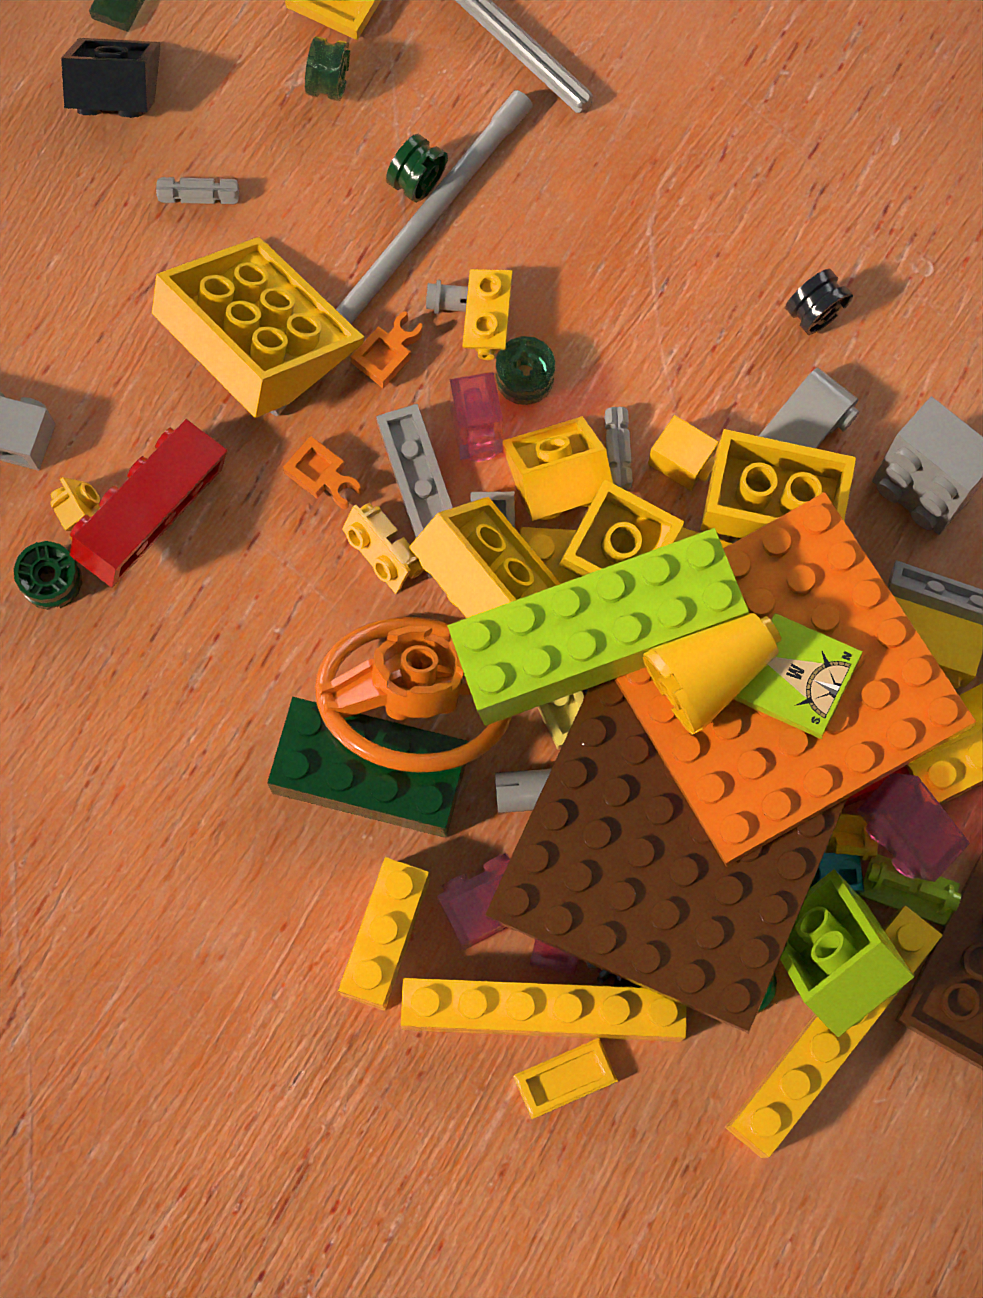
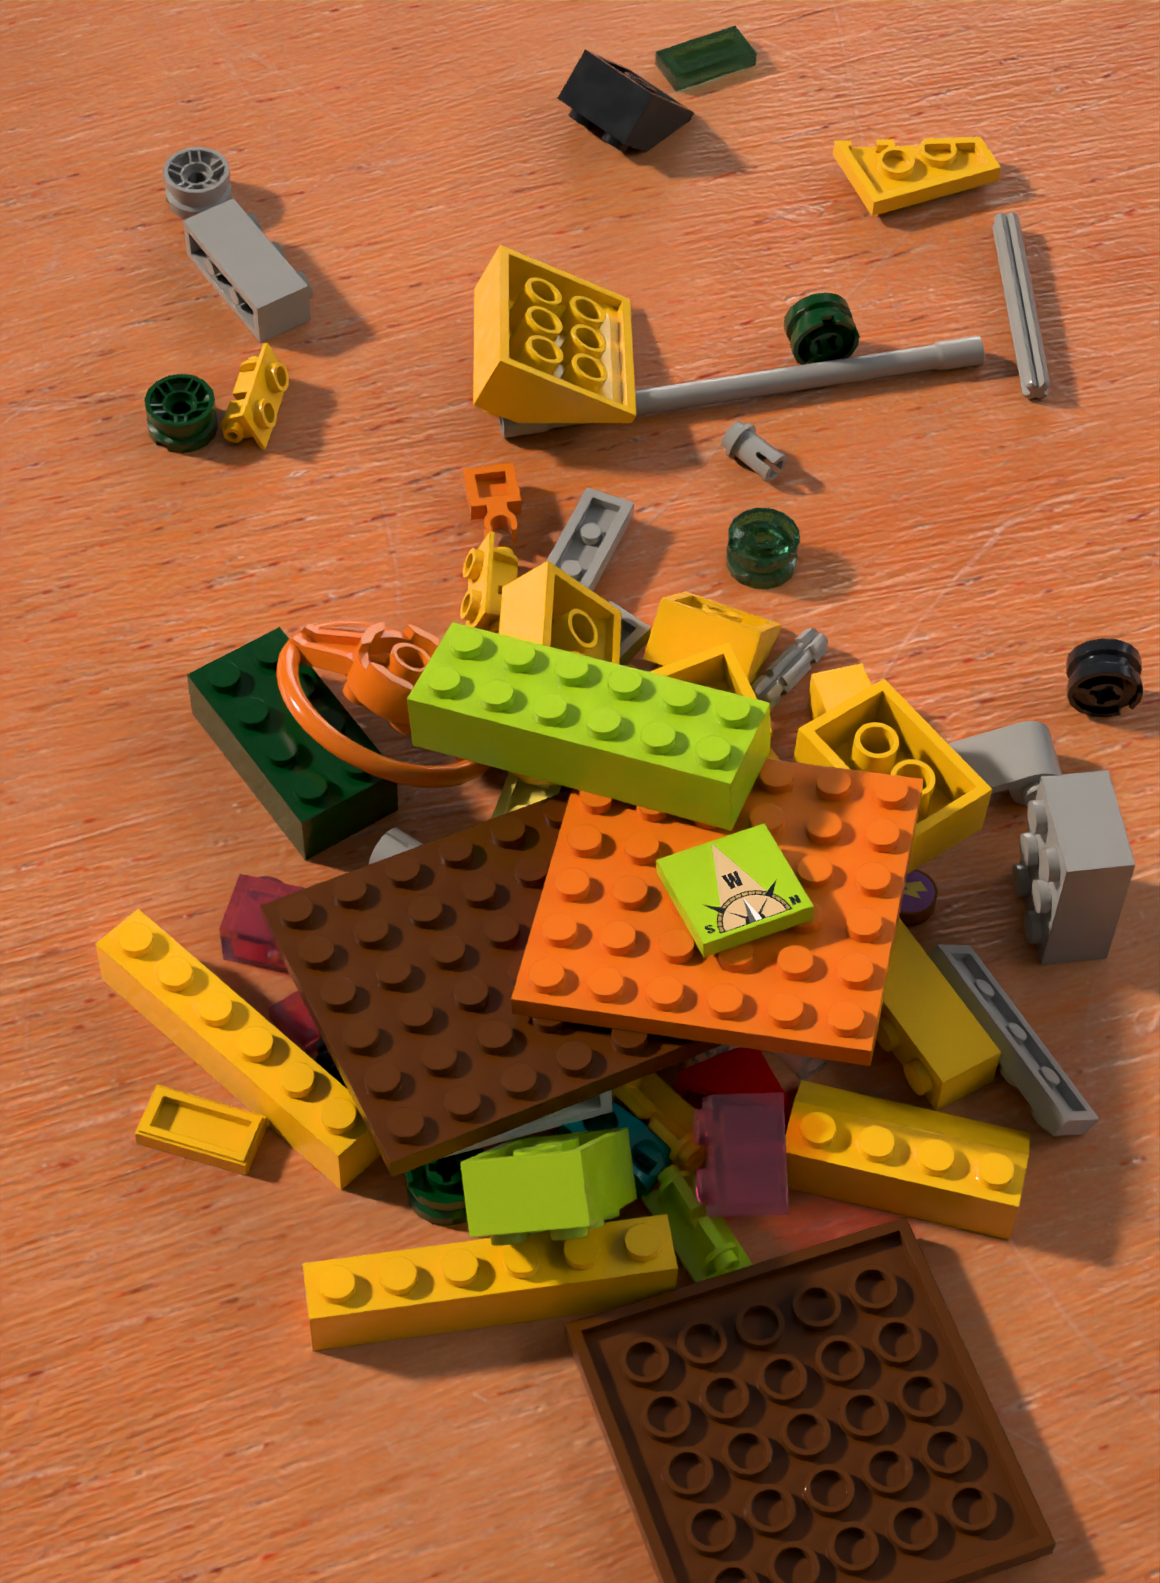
camera: 40 degrees right, 20 degrees down
red brick [70,419,227,588] -> none
light grey axle [156,177,239,204] -> none
clear green wheel [305,36,350,101] -> none
yellow brick [338,857,430,1011] -> none
orange plate [350,311,423,389] -> none
clear pink brick [450,372,503,462] -> none
yellow hinge [462,269,513,360] -> none
yellow cone [642,613,782,735] -> none

